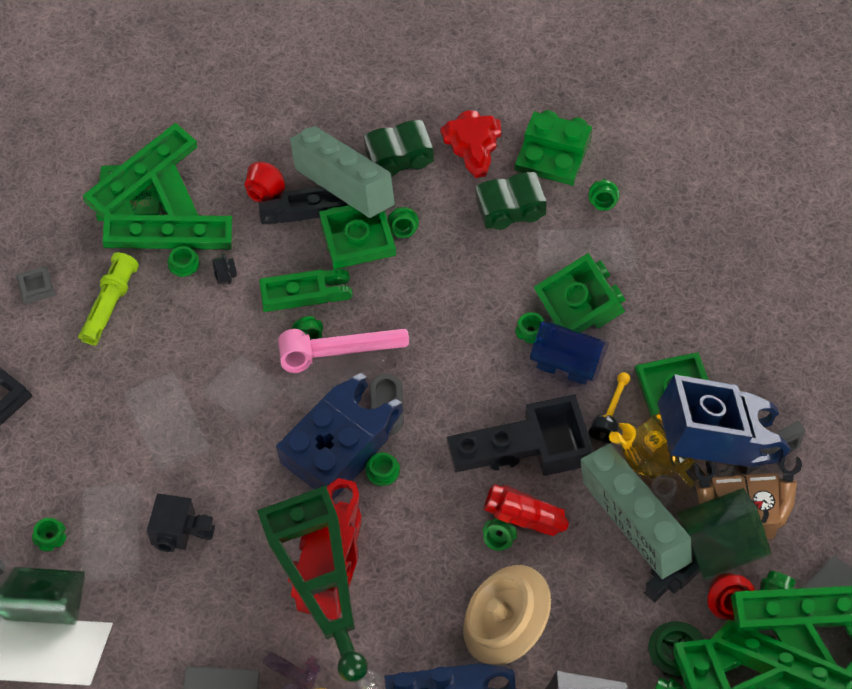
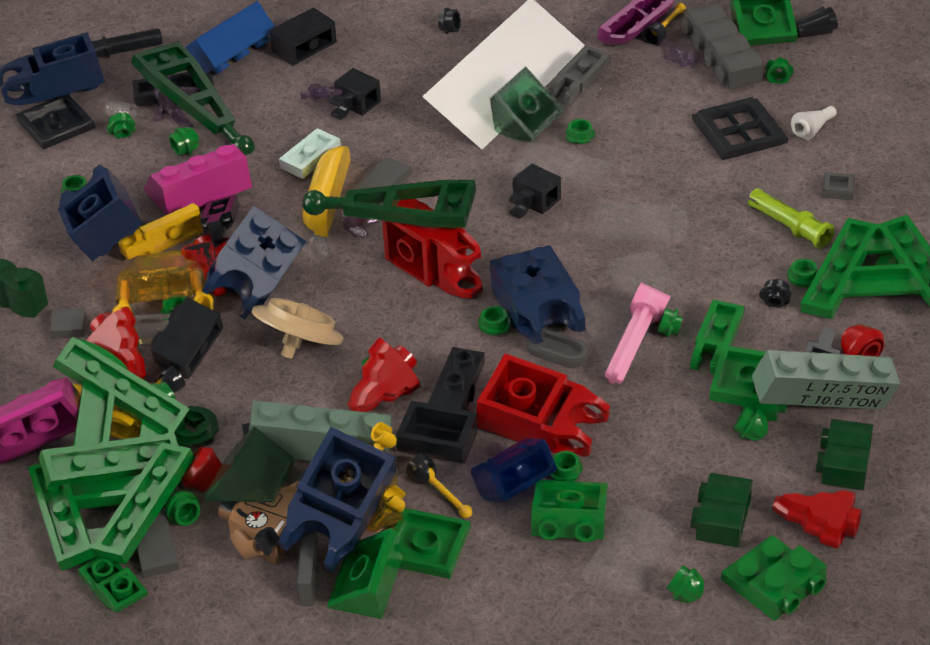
camera: 120 degrees right, 15 degrees down
none -> green slope [327,528,402,619]
none -> red brick [477,353,610,457]

